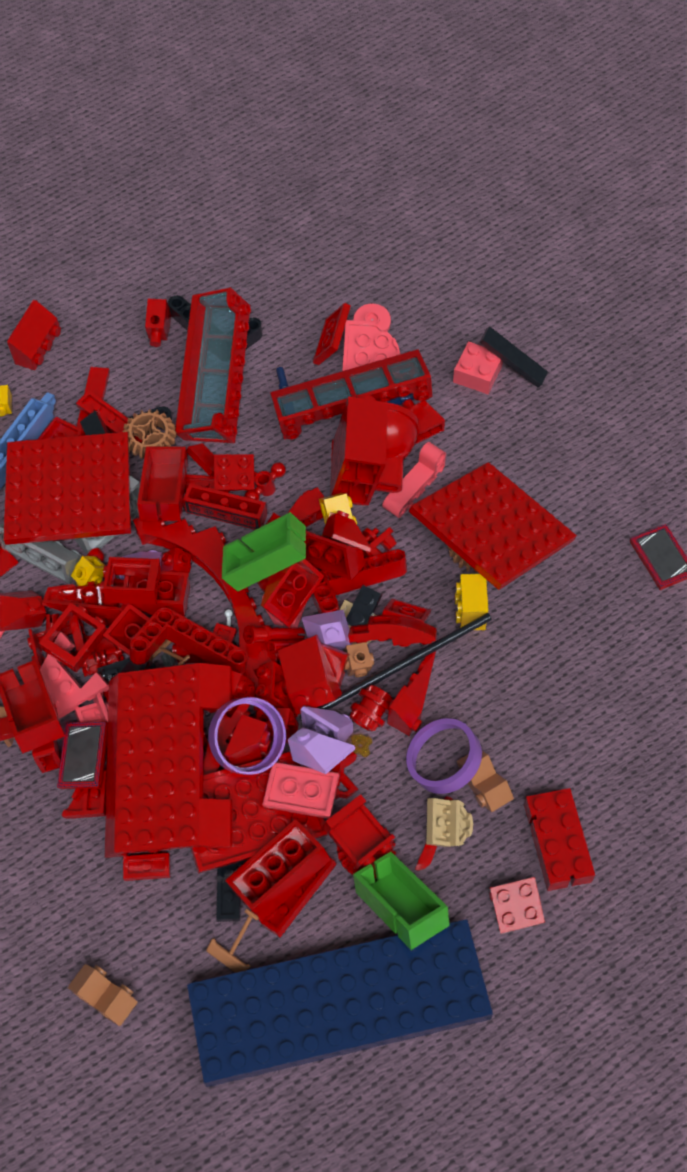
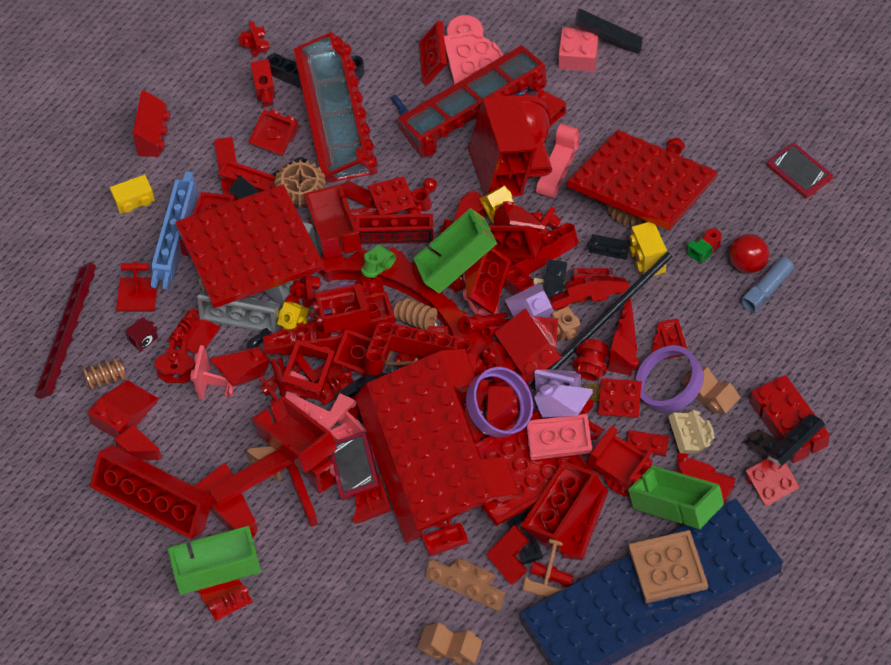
camera: 15 degrees left, 5 degrees down
none -> red hips [238,22,269,58]
none -> black arm [246,328,272,348]
none -> red plate [248,109,300,157]
none -> red tile [286,463,318,527]
none -> red hips [289,274,321,308]
none -> bright green piece [361,245,396,278]
none -> nougat piece [394,298,438,330]
none -> nougat bracket [425,558,505,611]
none -> red tile [486,525,529,585]
none -> red pin [530,561,574,587]
none -> black hinge [588,234,630,260]
none -> red hinge [598,378,642,418]
none -> red plate [627,430,669,457]
none -> nougat plate [628,530,708,603]
none -> red wing [650,318,687,360]
none -> red plate [667,137,685,155]
none -> red panel [679,458,736,504]
none -> green leg [687,228,722,265]
none -> red piece [729,234,770,274]
none -> sand blue piece [742,257,795,313]
none -> black plate [744,413,825,467]

